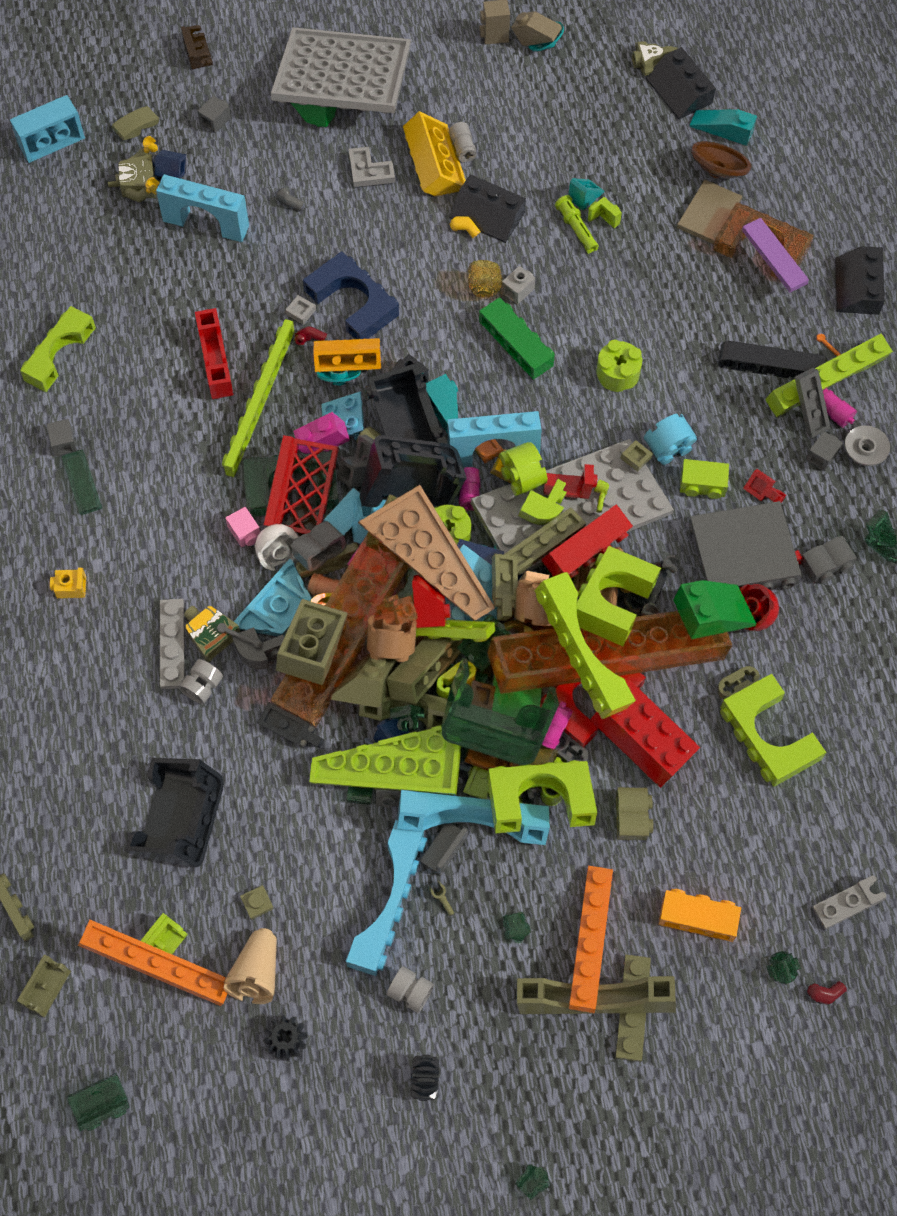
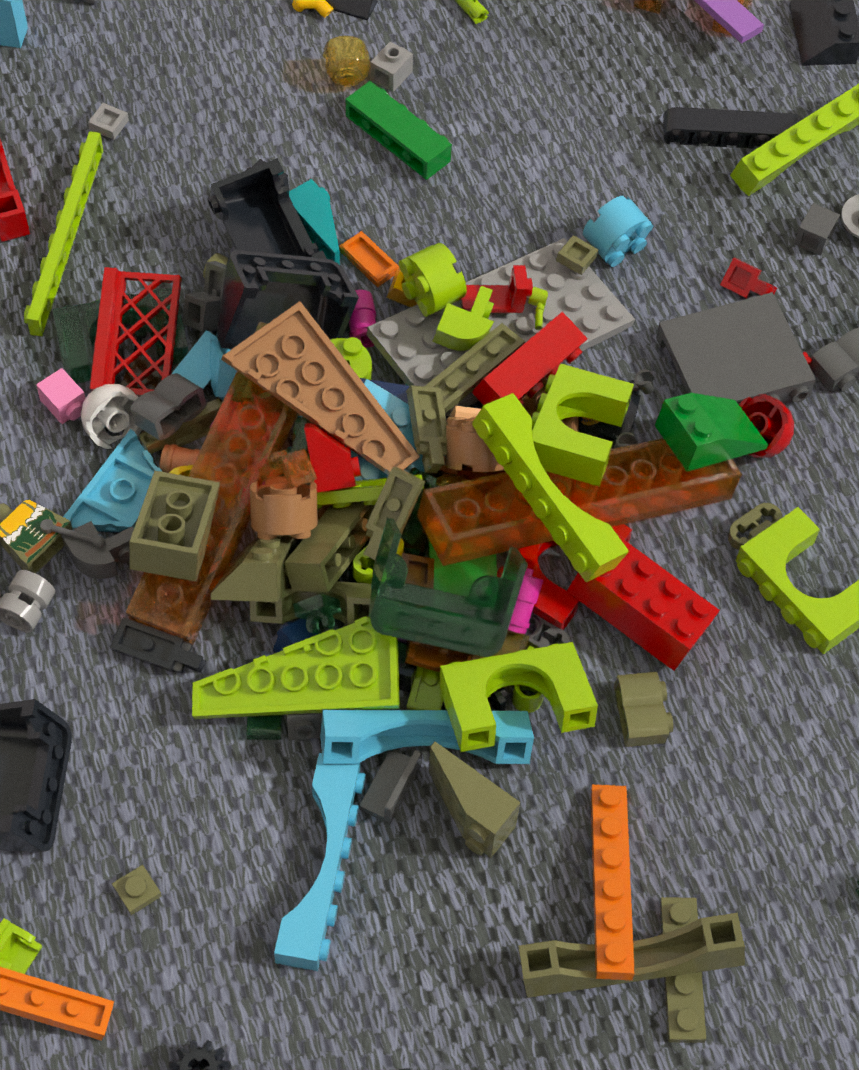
camera: 10 degrees left, 5 degrees down
tan cone [224,928,277,1004] -> none
dark red arm [294,326,327,346] -> none
dark pink brick [294,412,350,458] -> none
dark blue arch [303,251,399,339] -> none
light orange brick [313,338,381,372] -> none
teal dish [317,370,361,386] -> none
medium azure hinge [321,392,364,440] -> none
light grey wheel [387,966,435,1014] -> none
olive hand [429,881,454,916] -> none
medium azure arch [447,411,542,468] -> none
clear green arm [503,912,531,943] -> none
lime brick [596,340,642,392] -> none
light orange brick [658,889,741,942] -> none
lime brick [680,459,729,499] -> none
dark grey plate [794,368,831,438] -> none
orange hinge [816,334,841,356] -> none
dark pink piece [823,388,857,428] -> none
none -> olive hinge [364,467,425,560]
none -> olive slope [429,741,520,858]

